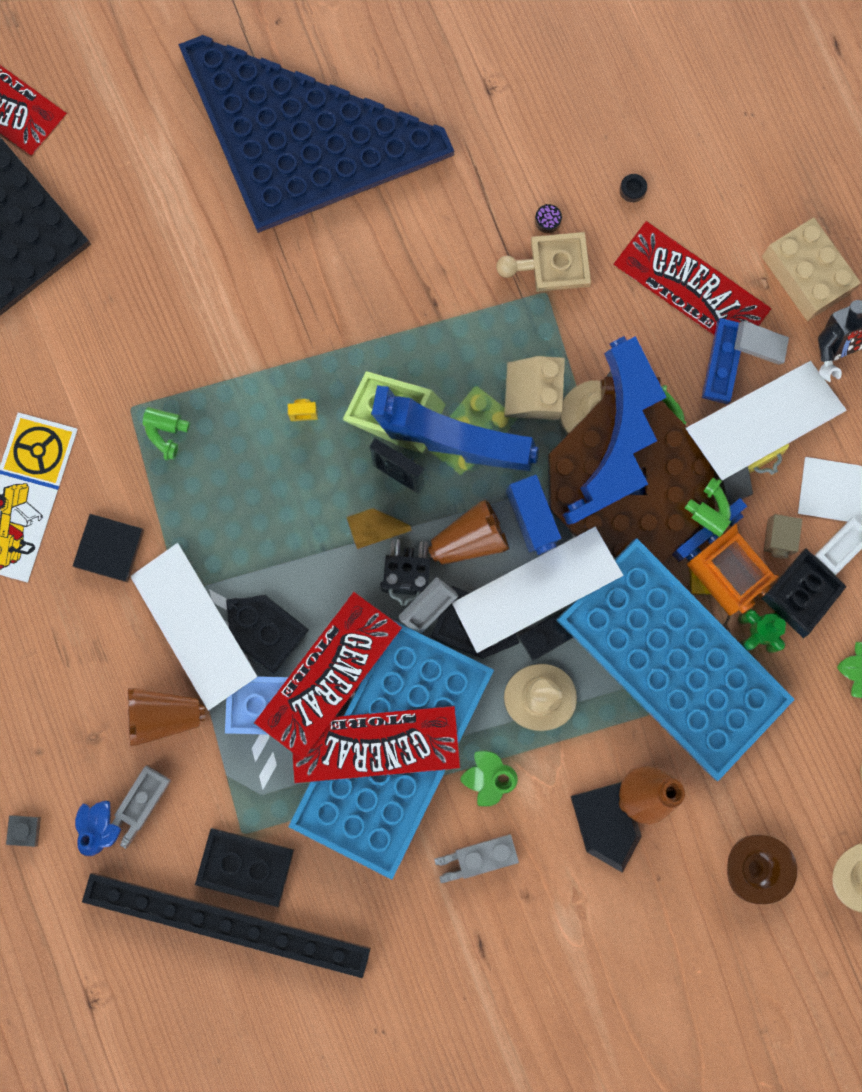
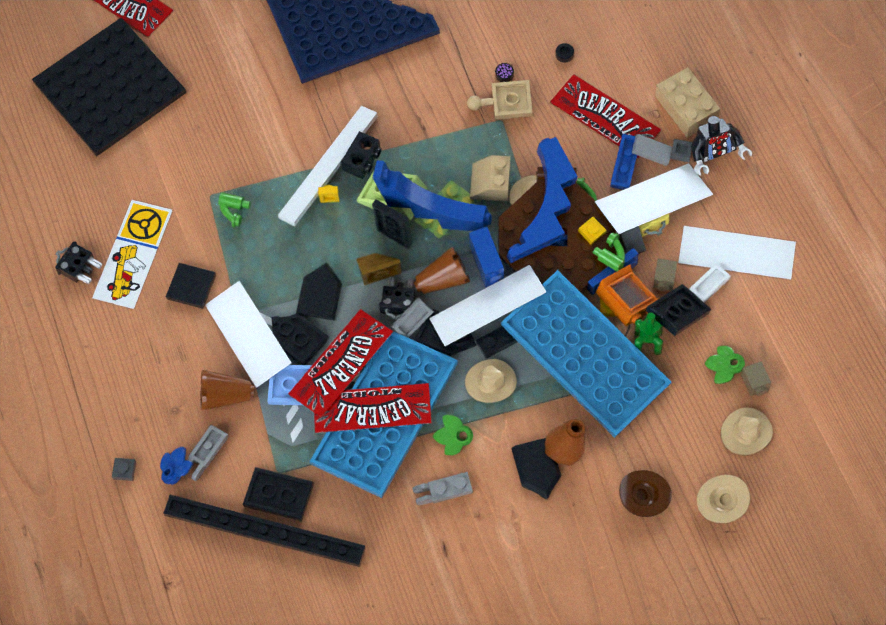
camera: 10 degrees right, 15 degrees down
none -> white tile [278,106,378,226]
none -> black tile [296,262,342,321]
none -> black brick [341,131,382,179]
none -> yellow plate [578,217,606,245]
none -> dark grey plate [670,139,692,162]

